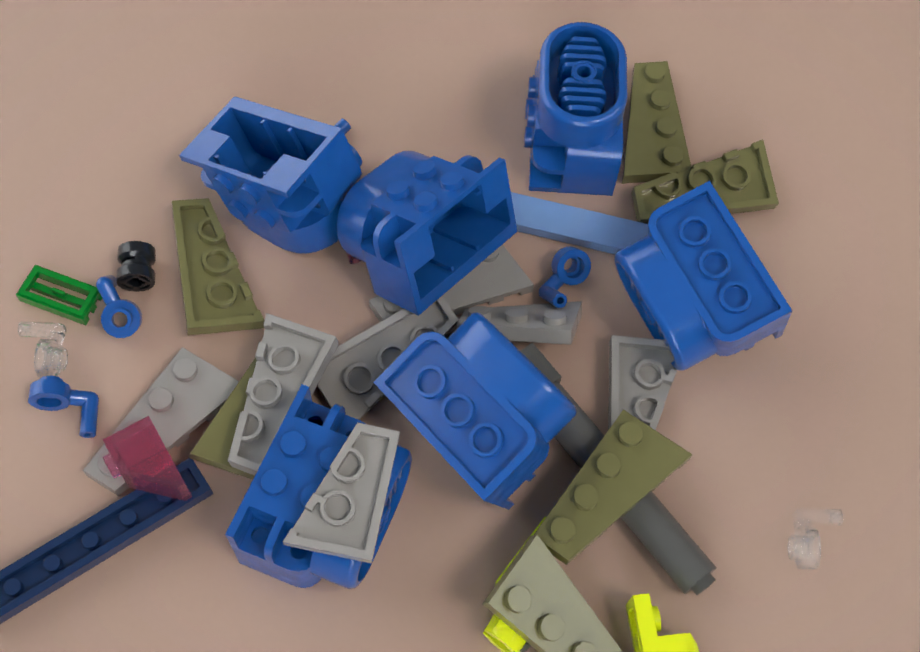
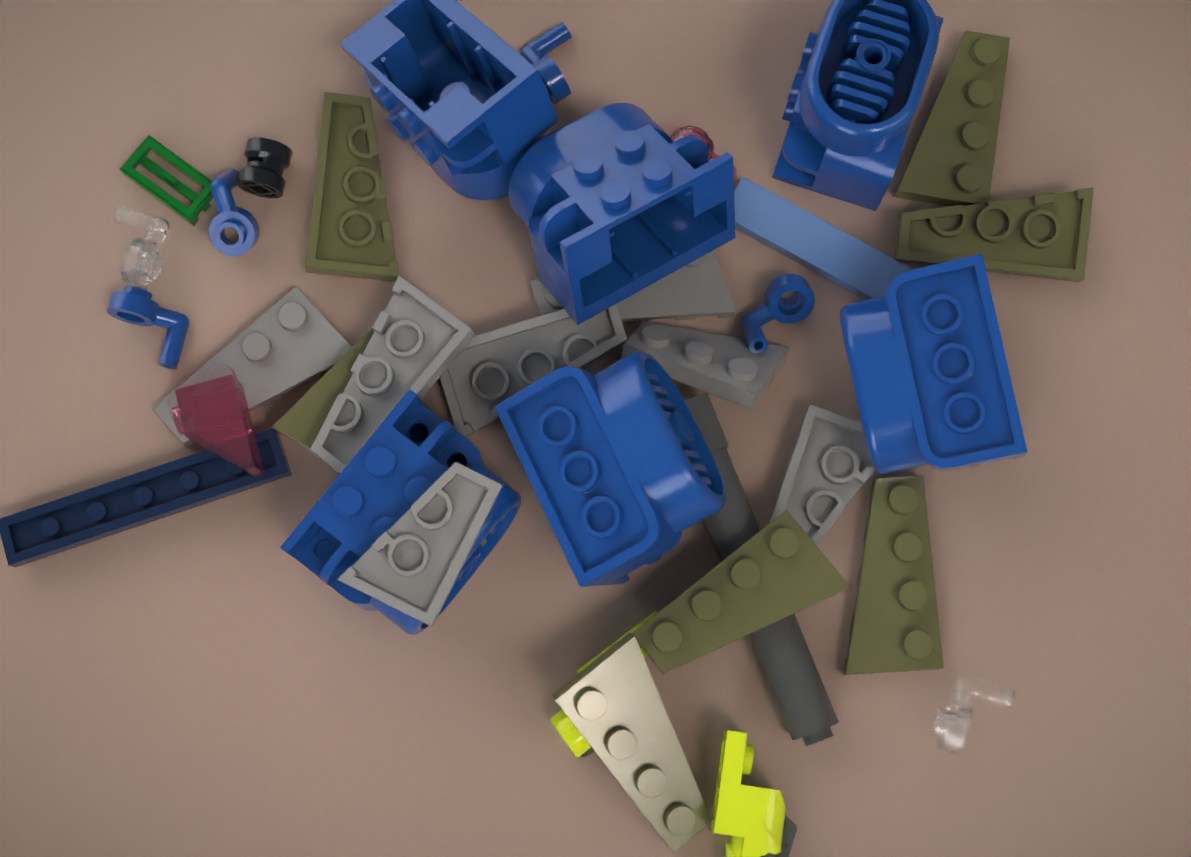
camera: 20 degrees right, 15 degrees up
none -> olive wing [843,475,944,675]

